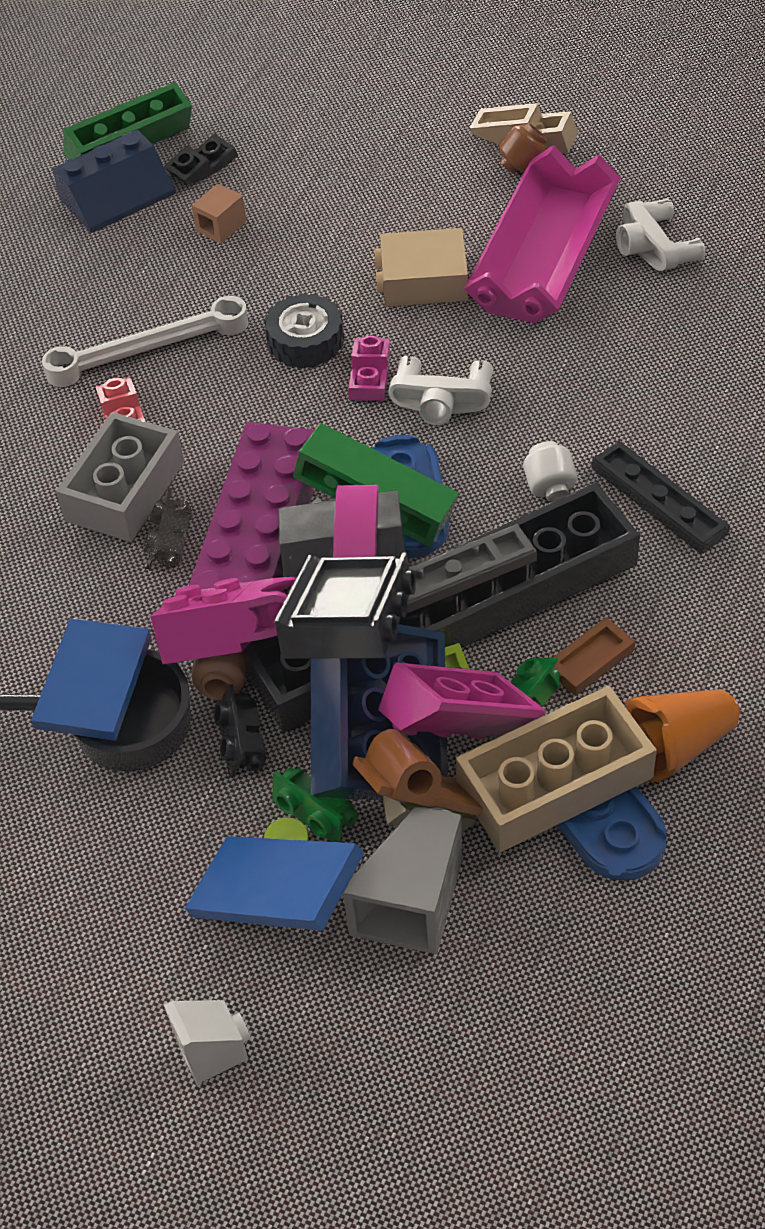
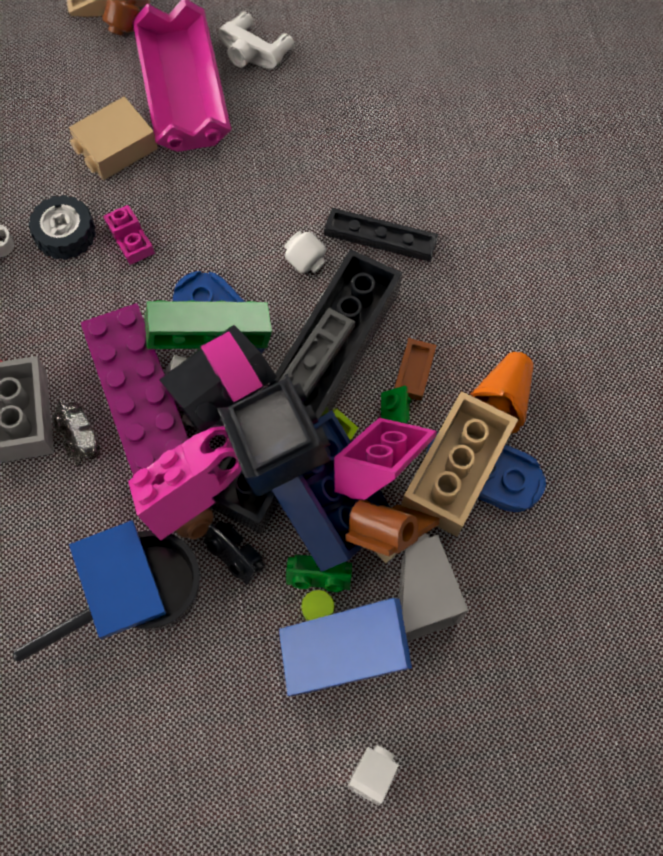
camera: 40 degrees left, 15 degrees up
white connector [388,356,493,425] -> none

